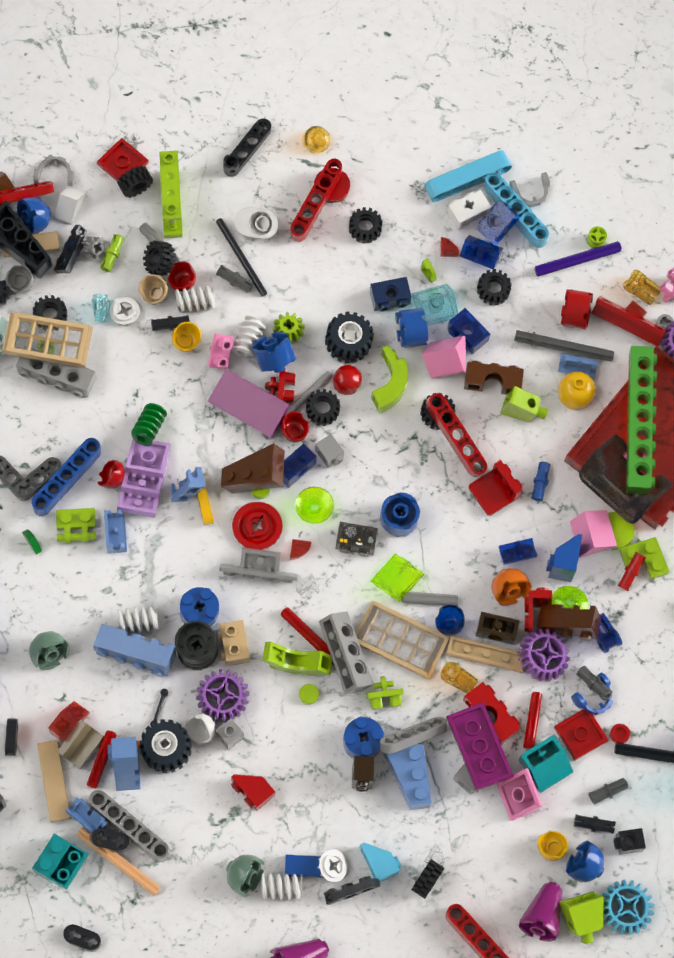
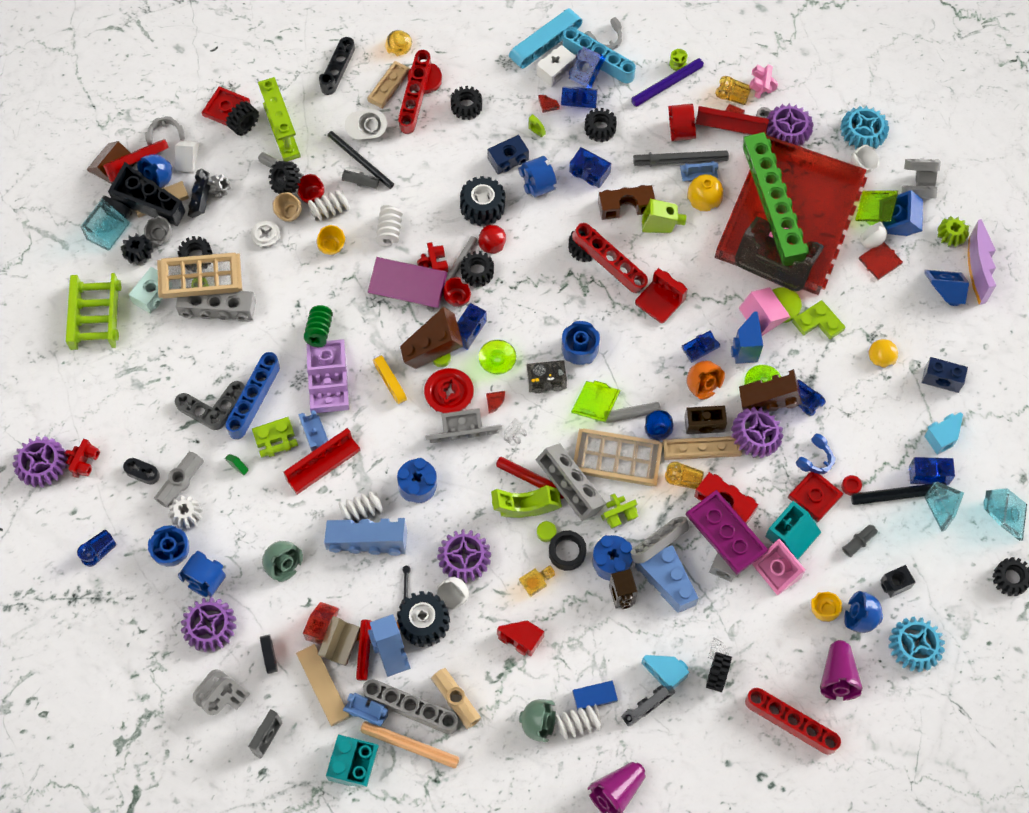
camera: 10 degrees left, 5 degrees down
black beam [90,828,129,850] -> none
clear light blue cone [91,294,110,322] -> none
red hair [97,460,125,489] -> none
lime pin [100,234,125,272] -> none
black pin [151,315,190,331] -> none
medium blue hinge [170,467,206,502] -> none
pearl dark grey wheel [175,621,218,670] -> none
bright pink hips [208,333,234,369] -> none
light grey brick [216,718,244,750] -> none
tan brick [217,620,250,666] -> none
blue brick [252,332,296,373] -> none
lime gear [273,311,305,344] -> none
light grey brick [315,434,344,468] -> none
white gear [317,849,348,883] -> none
lime arch [371,345,408,414] -> none
clear light blue slope [412,283,459,326] -> none
bright pink slope [422,336,466,378] -> none
red axle [523,692,542,750] -> none
red bracket [524,587,552,634] -> none
blue pin [531,461,551,501] -> none
lime torso [560,891,604,944] -> none
black pin [573,814,616,834] -> none
dark grey pin [576,666,613,701] -> none
red pin [617,552,646,591] -> none
none -> red fence [283,428,361,495]
none -> tan tile [367,61,410,109]
none -> tan piece [431,668,481,729]
none -> clear yellow plate [519,565,555,597]
none -> black tyre [549,530,587,571]

